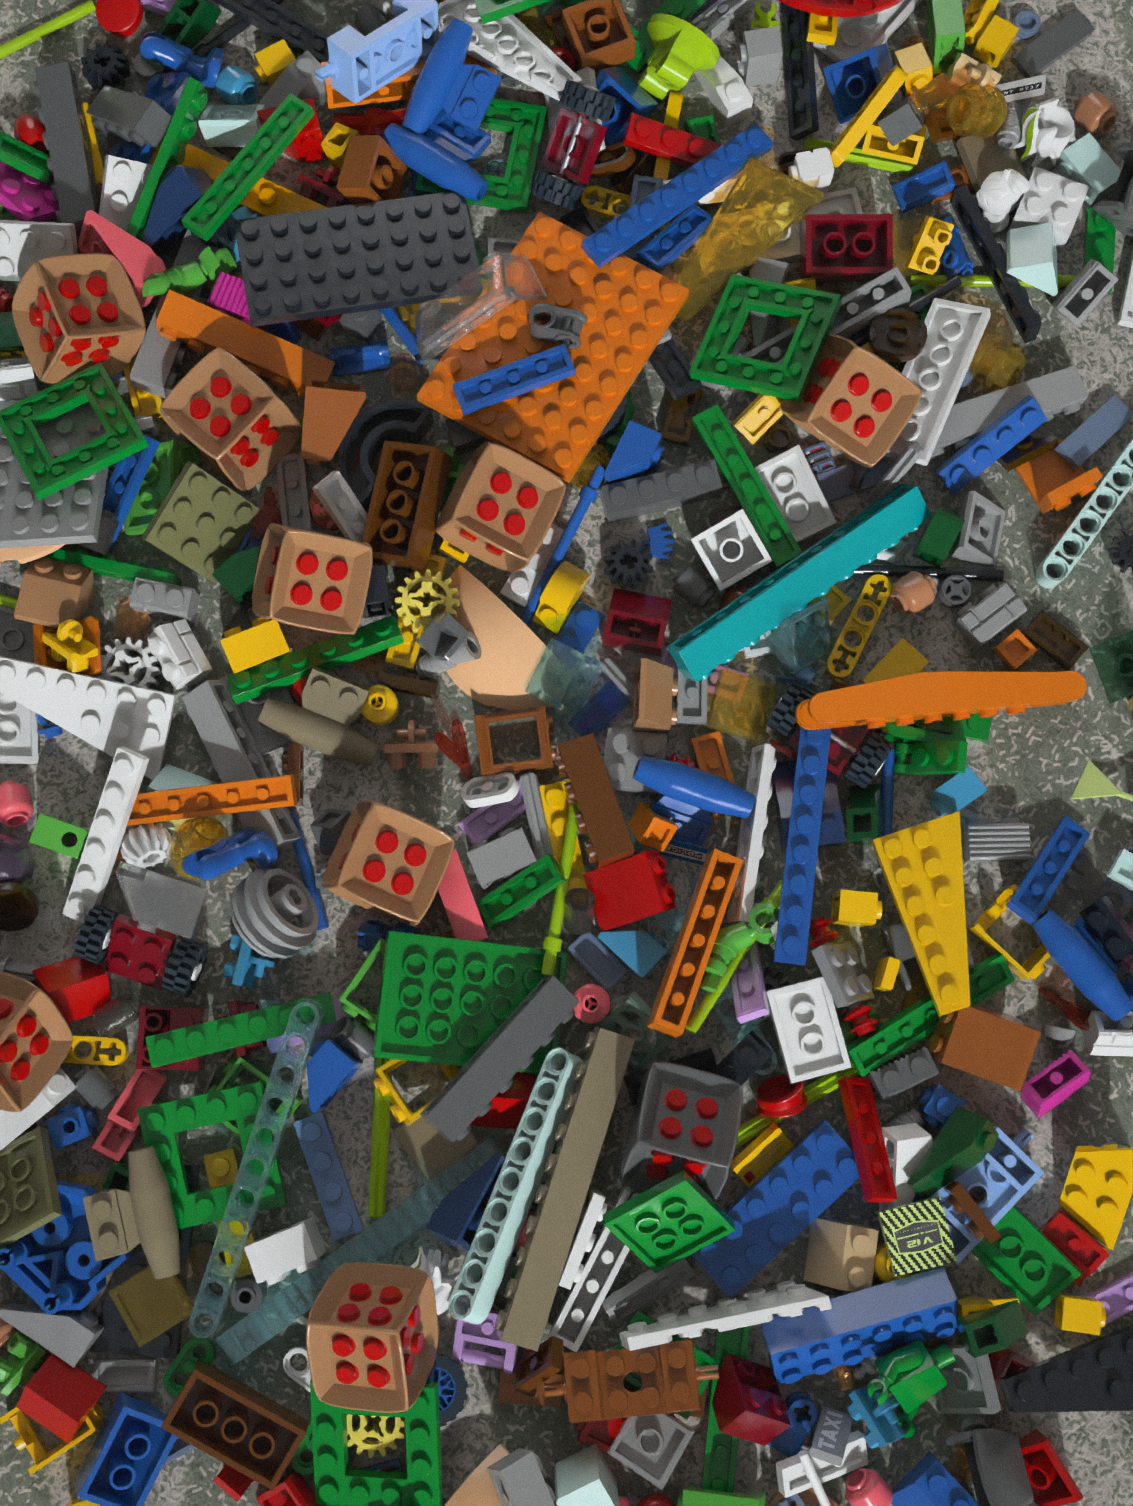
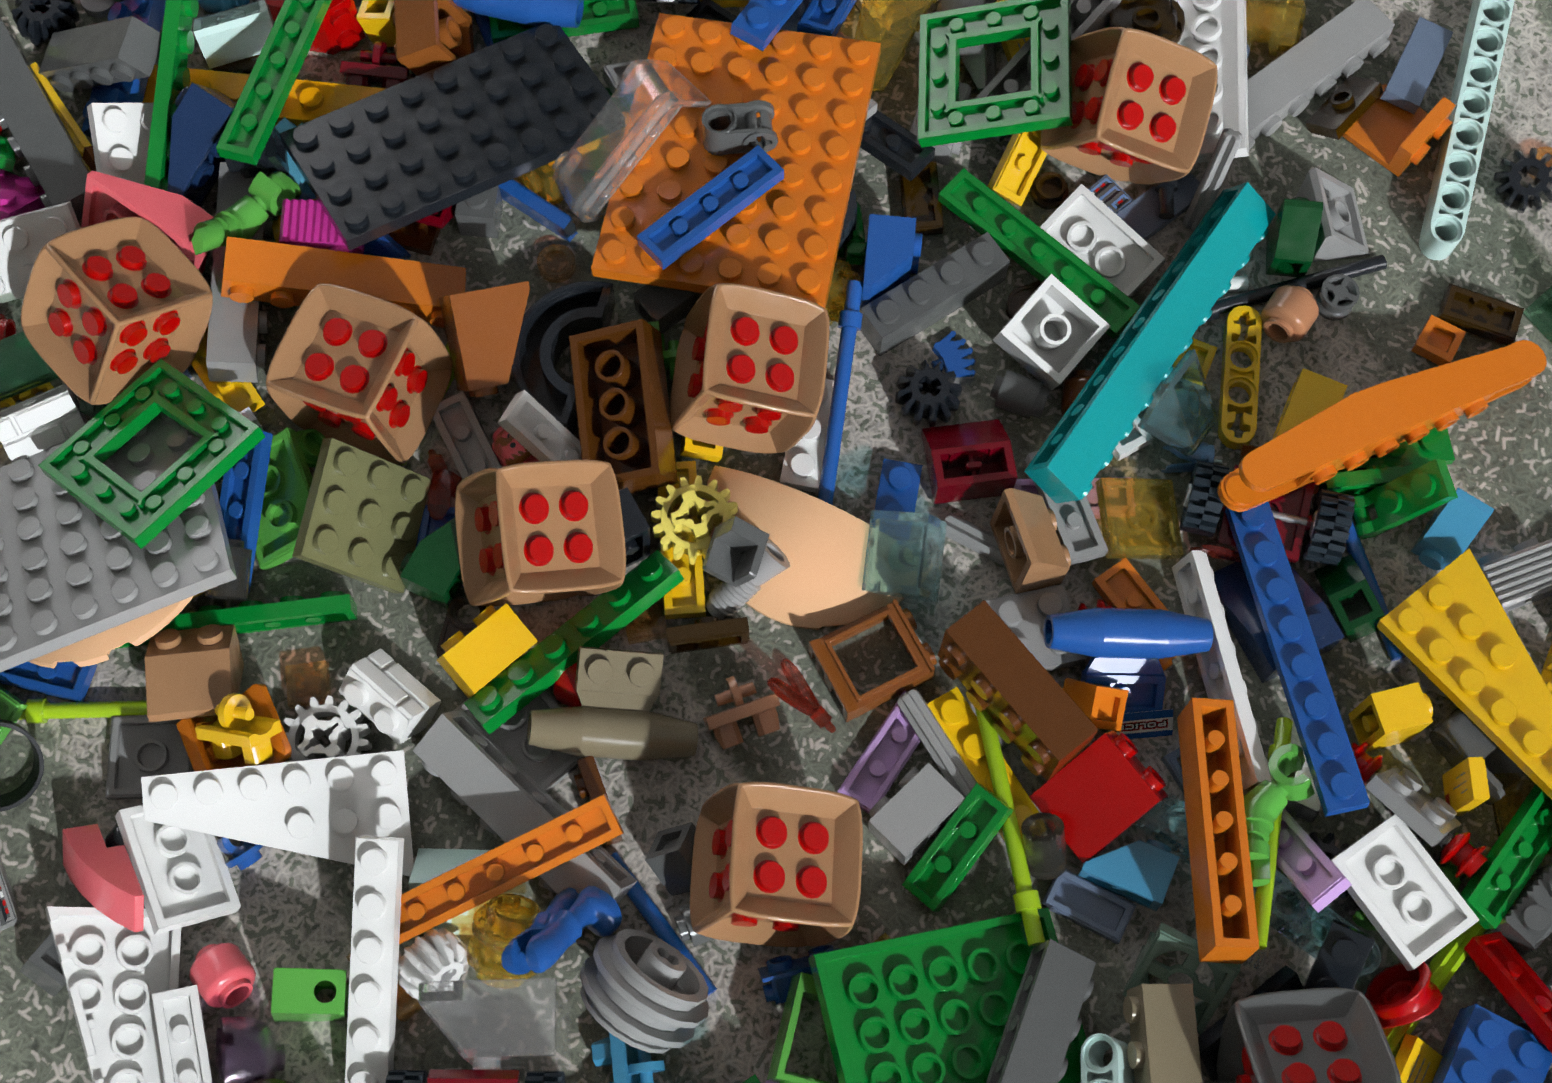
camera: 25 degrees left, 10 degrees down
light grey brick [129,577,200,624] -> none
blue hinge [330,341,391,377] -> none
yellow head [361,685,400,726] -> none
coral slope [438,848,488,942] -> none
white plate [461,772,520,808] -> none
yellow brick [532,561,591,634] -> none
clear blue plate [568,681,630,738] -> none
coral head [573,984,611,1024] -> none
blue plate [934,395,1047,495] -> none
light grey brick [954,583,1027,651] -> none

